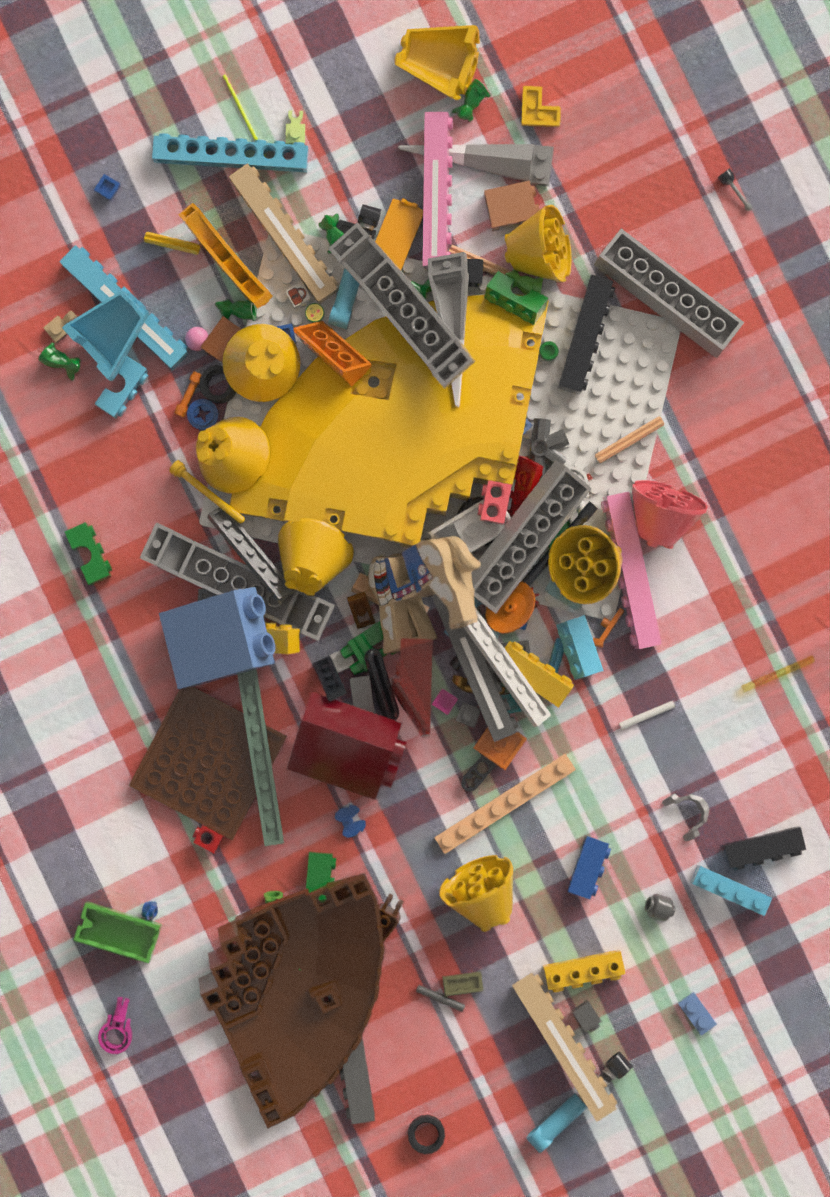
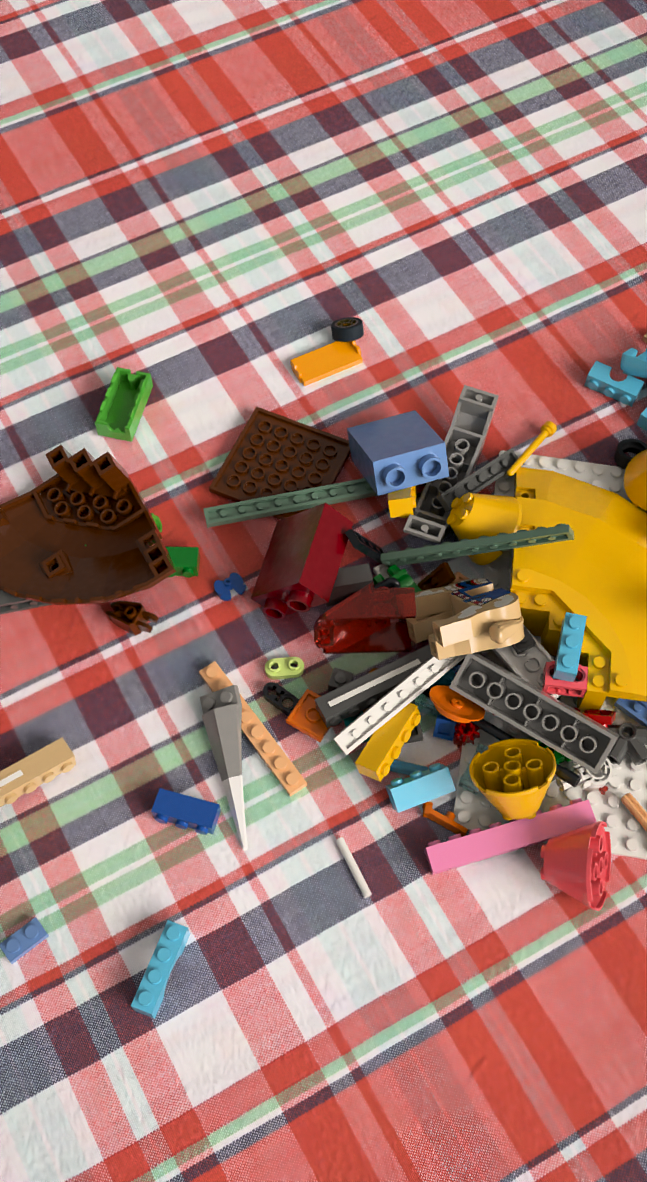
camera: 90 degrees right, 25 degrees down
green animal [38,342,81,381] -> none
green arch [65,522,113,586] -> none
dark pink pin [98,997,133,1054] -> none
blue plate [142,901,158,921] -> none
orange bar [174,371,202,418] -> none
blue gear [187,399,218,430] -> none
red brick [192,825,224,854] -> none
yellow cone [196,417,270,494] -> none
dark grey piece [416,985,465,1012] -> none
dark pink plate [432,688,458,715] -> none
yellow cone [439,855,513,932] -> none
olive plate [442,971,484,996] -> none
yellow brick [543,950,626,992] -> none
dark grey brick [571,1000,602,1033] -> none
dark grey head [645,894,675,922] -> none
light grey helmet [662,793,709,841] -> none
black brick [722,826,806,871] -> none
clear yellow bar [741,655,815,693] -> none
none -> light grey plate [200,685,248,850]
none -> yellowish green plate [265,657,304,680]
none -> light orange brick [290,340,363,386]
none -> black wheel [331,317,364,342]
none -> sand green plate [381,524,574,568]
none -> medium azure brick [553,612,587,682]

